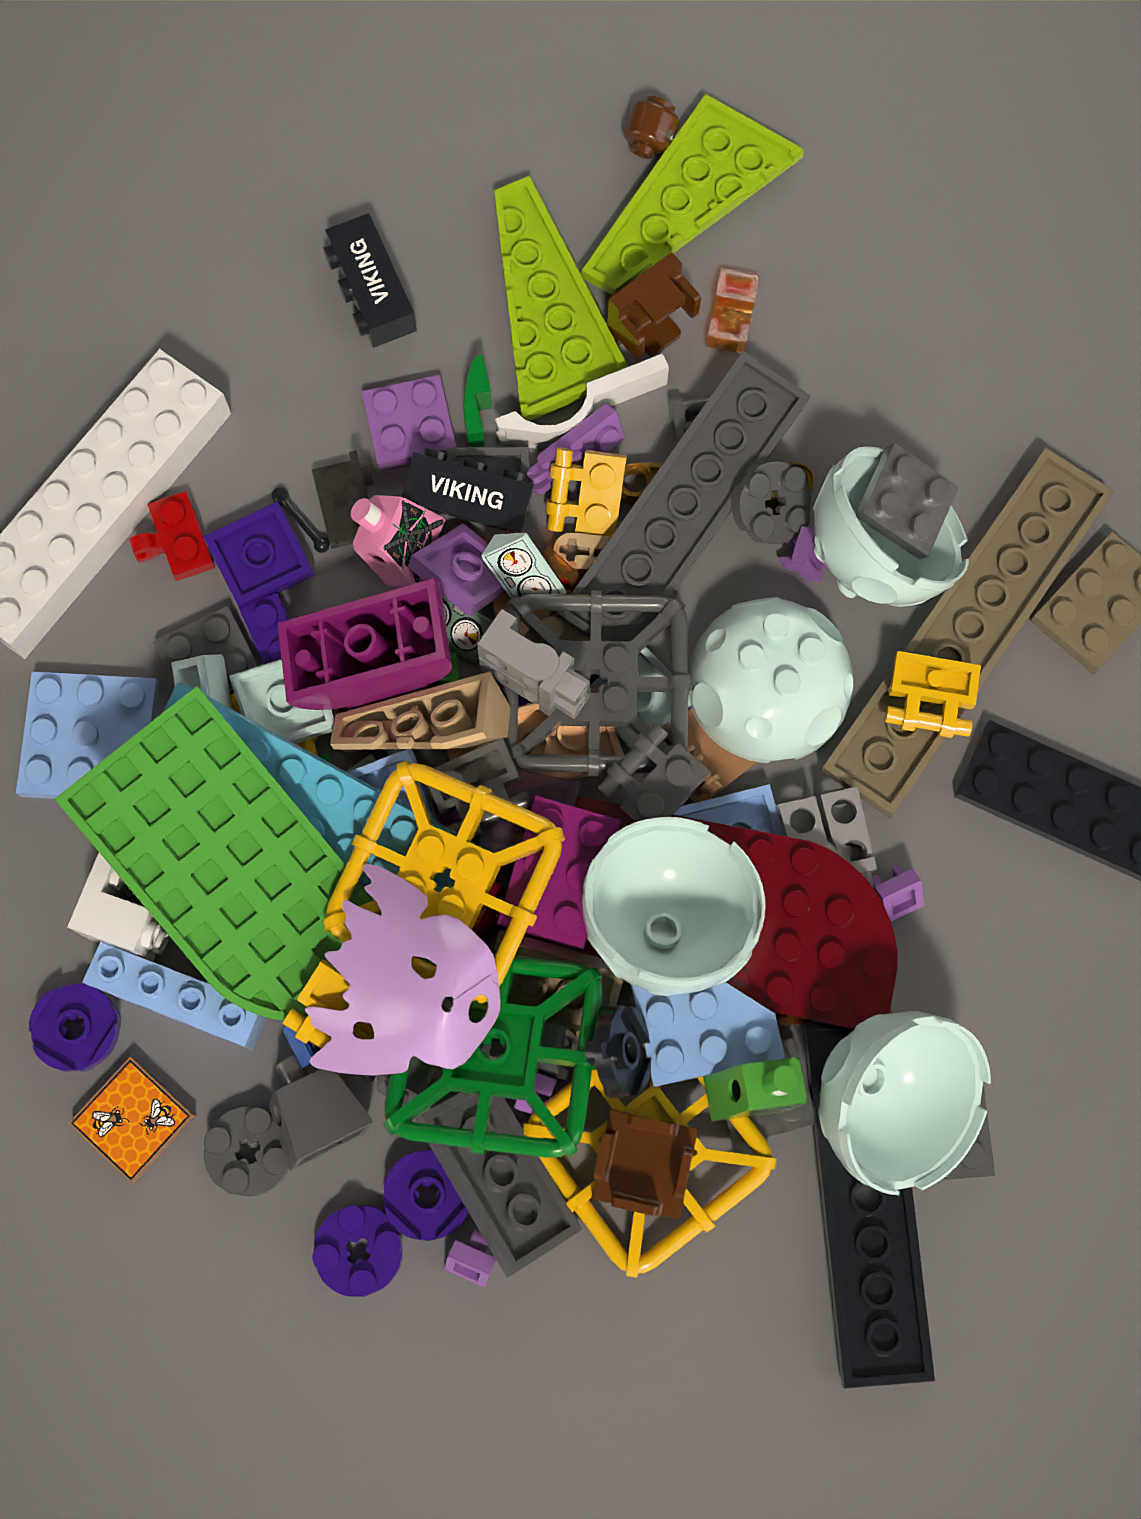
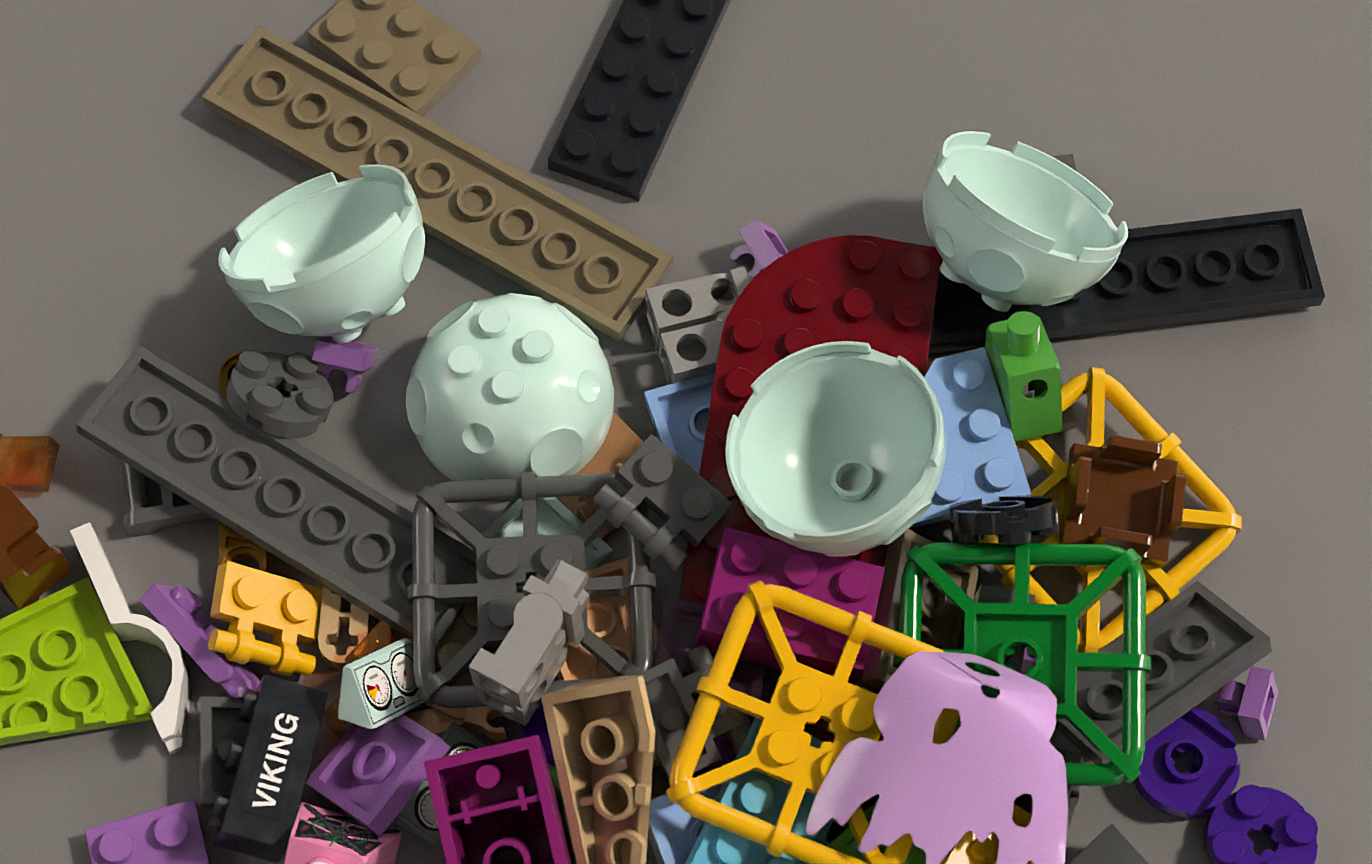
camera: 95 degrees left, 10 degrees down
green slope [464,355,492,447] -> none
flat silver plate [855,443,959,560] -> none
yellow plate [885,651,981,738] -> none

